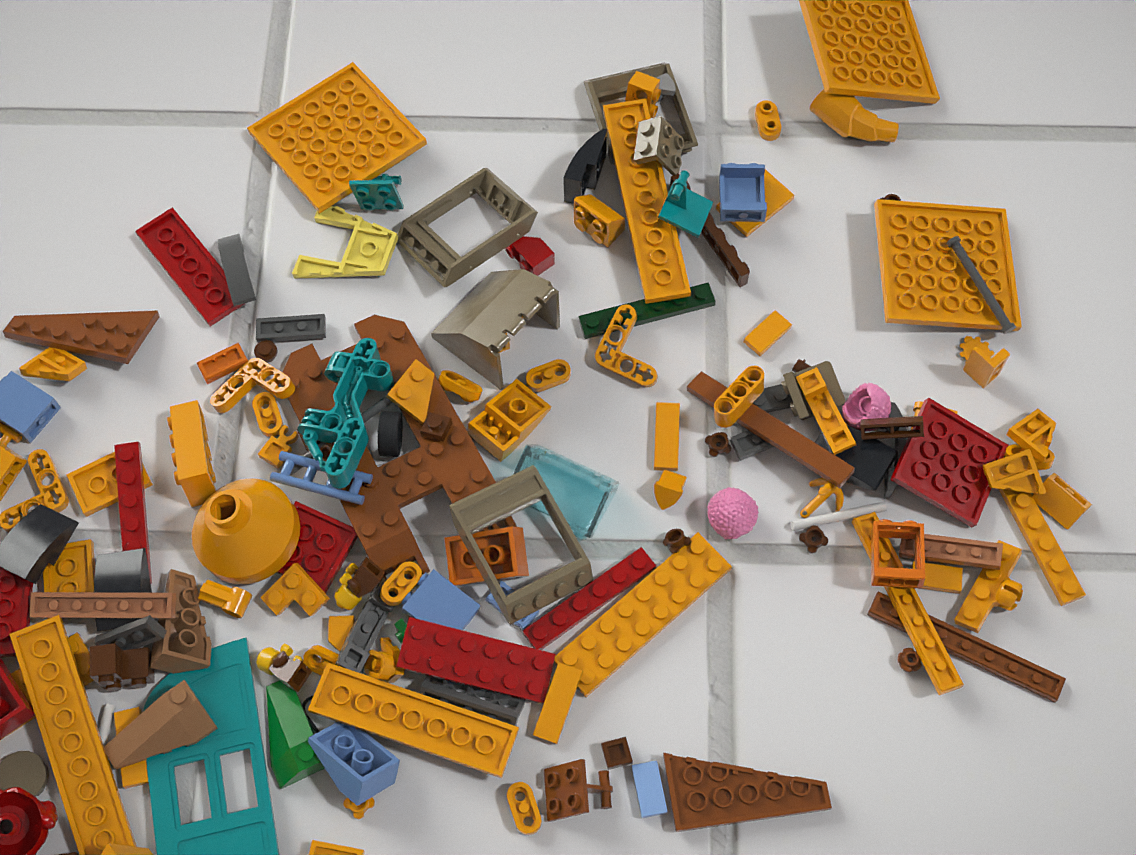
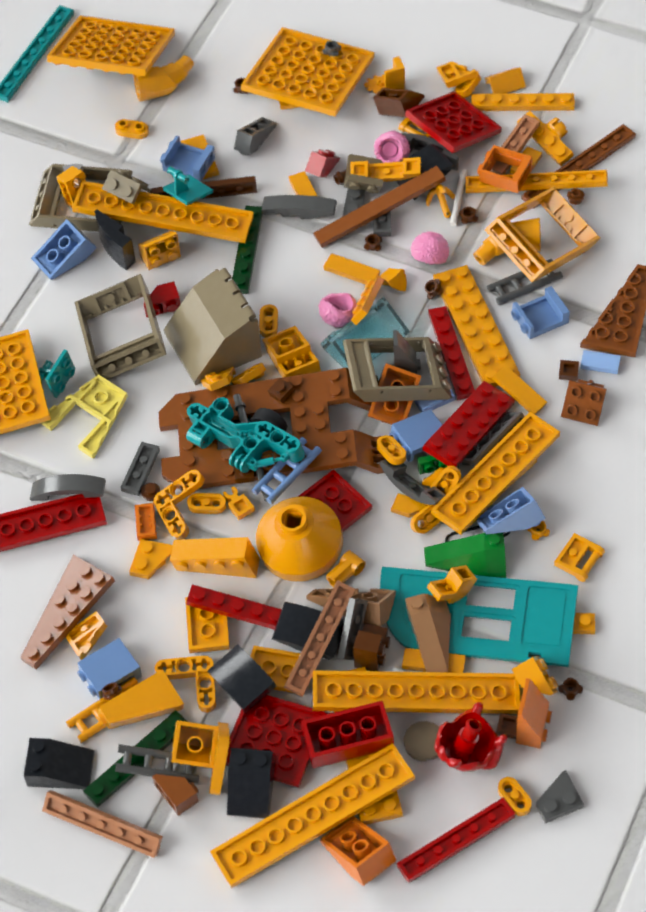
camera: 65 degrees left, 10 degrees down
reddish brown piece [256,643,312,692] -> none
light orange plate [260,563,330,616] -> none
piece [334,557,385,610] -> none
light orange wing [386,359,435,424] -> none
light orange plate [507,782,542,835] -> none
light orange beam [595,304,658,387] -> none
light orange beam [714,366,765,428] -> none
reddish brown piece [861,416,924,440] -> none
dark grey bar [946,236,1016,334] -> none
light orange wing [982,449,1046,494] -> none
none -> medium blue slope [31,219,97,280]
none -> light orange wing [129,539,173,579]
none -> light orange wing [201,367,236,391]
none -> dark grey slope [234,117,277,155]
none -> dark grey slope [262,195,337,219]
none -> slope [305,149,340,177]
none -> bright pink hair [318,293,357,328]
none -> dark grey plate [322,41,341,56]
none -> light orange plate [351,275,384,325]
none -> reddish brown slope [373,88,425,117]
none -> dark grey slope [393,330,421,374]
none -> light orange brick [427,565,477,604]
none -> light orange piece [473,218,541,266]
none -> light orange window [485,187,601,283]
none -> dark grey bar [487,259,563,305]
none -> medium blue panel [511,286,570,339]

